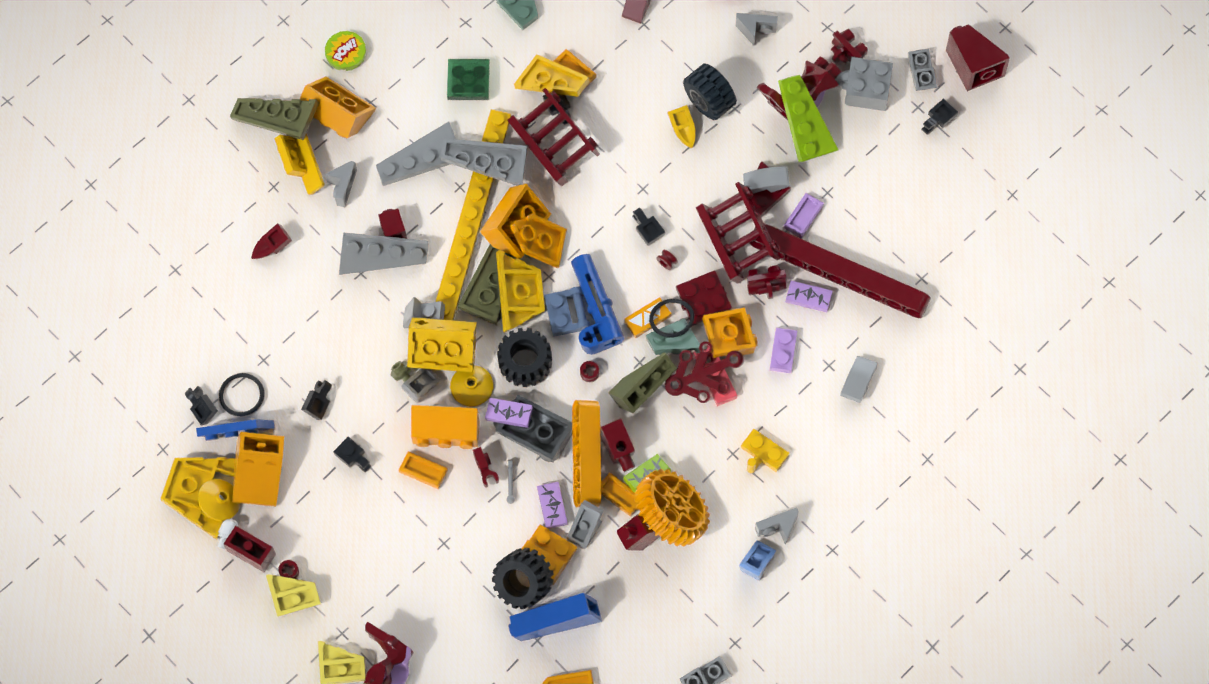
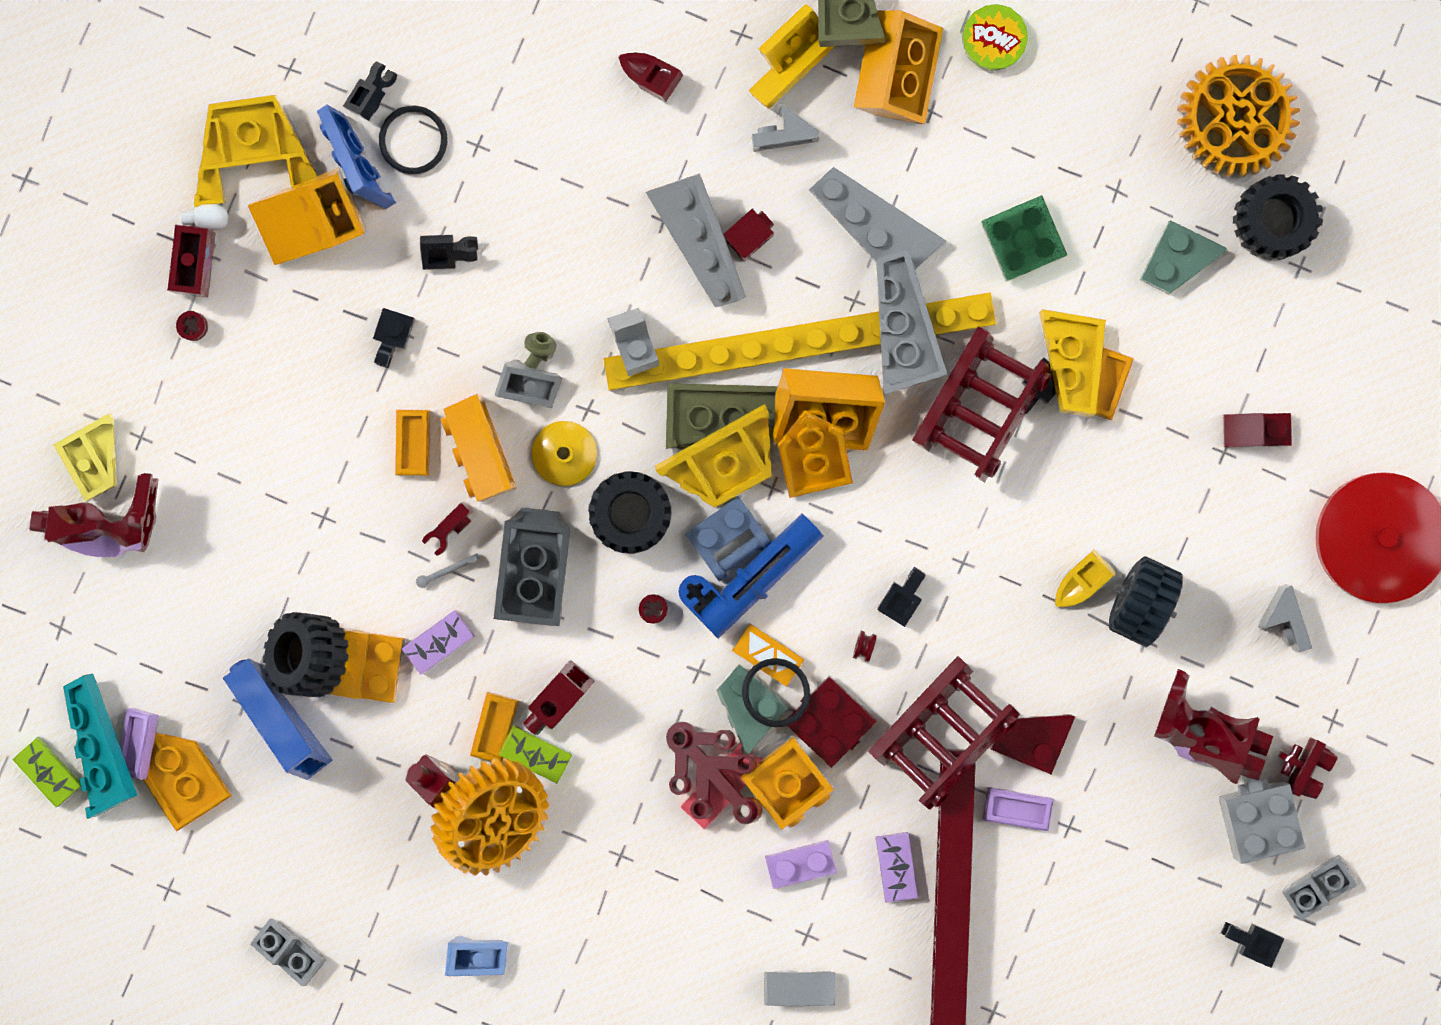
camera: 60 degrees right, 20 degrees up
yellow dish [198,479,240,521] -> none
light yellow wing [266,574,321,617] -> none
yellow piece [407,317,477,372] -> none
lavender tile [485,398,533,428] -> none
light grey slope [567,500,604,549] -> none
light orange beam [572,400,601,507] -> none
olive slope [609,353,677,413] -> none
yellow plate [741,429,789,473] -> none
light grey slope [743,166,790,194] -> none
dark red hips [747,265,787,299] -> none
light grey slope [755,508,798,544] -> none
lime wing [778,75,838,162] -> none
dark red slope [946,24,1010,91] -> none

